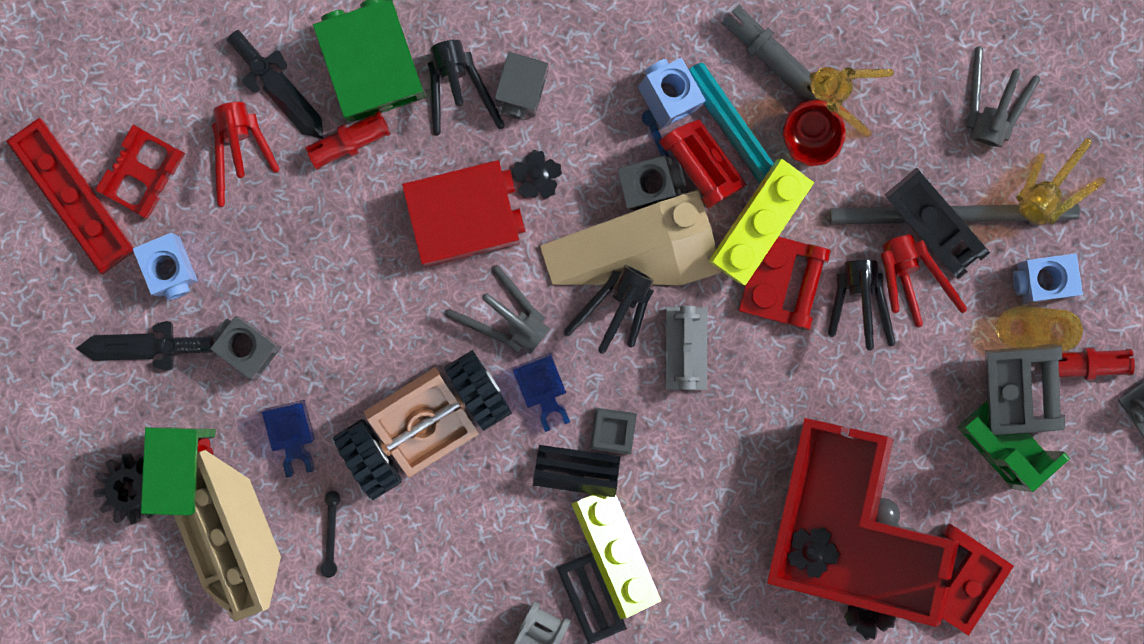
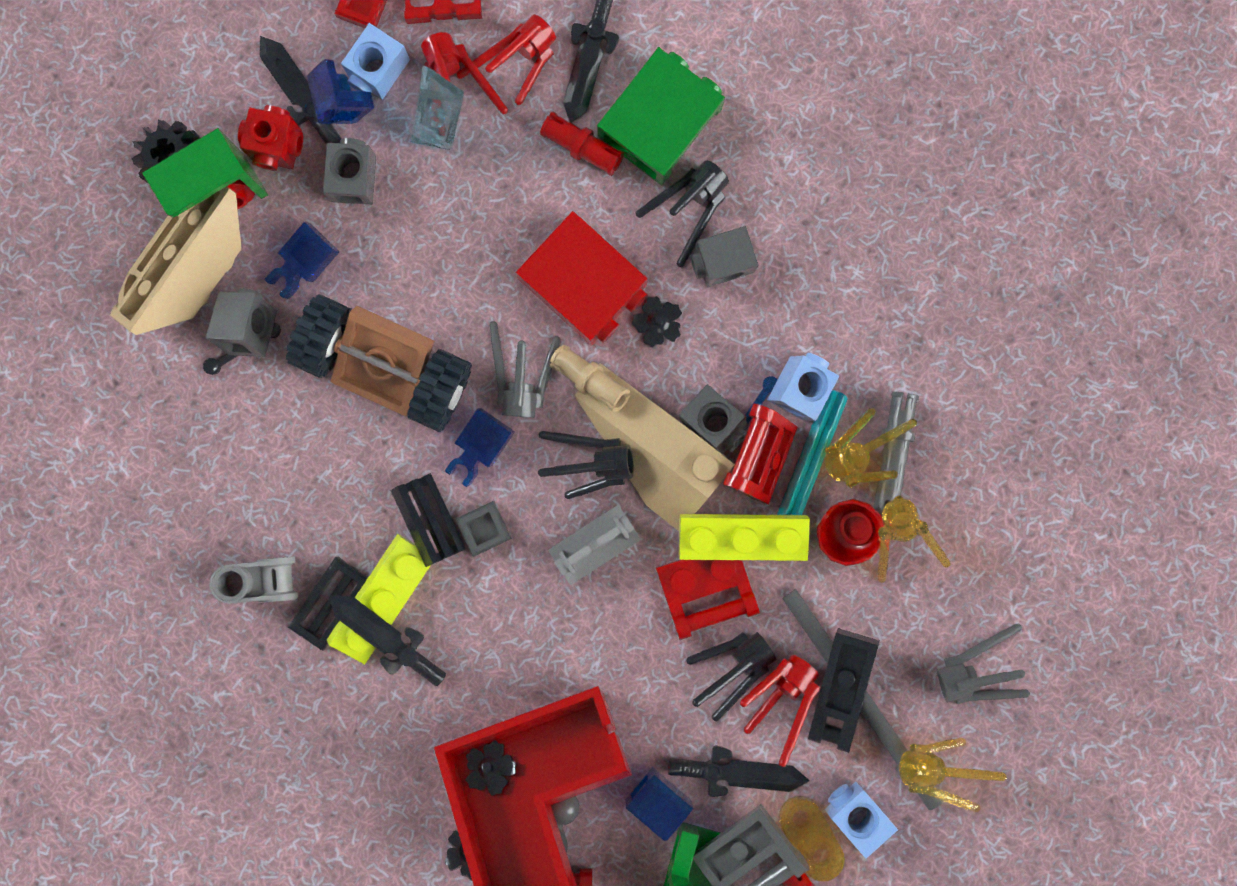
camera: 50 degrees right, 0 degrees up
none -> dark grey brick [206,288,277,357]
none -> red brick [238,105,304,171]
none -> clear blue panel [307,59,375,124]
none -> black sword [329,595,446,686]
none -> clear light blue slope [411,66,464,150]
none -> red plant [421,32,508,134]
none -> tan pin [550,345,630,412]
none -> clear blue panel [625,767,694,841]
none -> black sword [668,745,810,797]
none -> clear yellow plant [825,408,917,488]

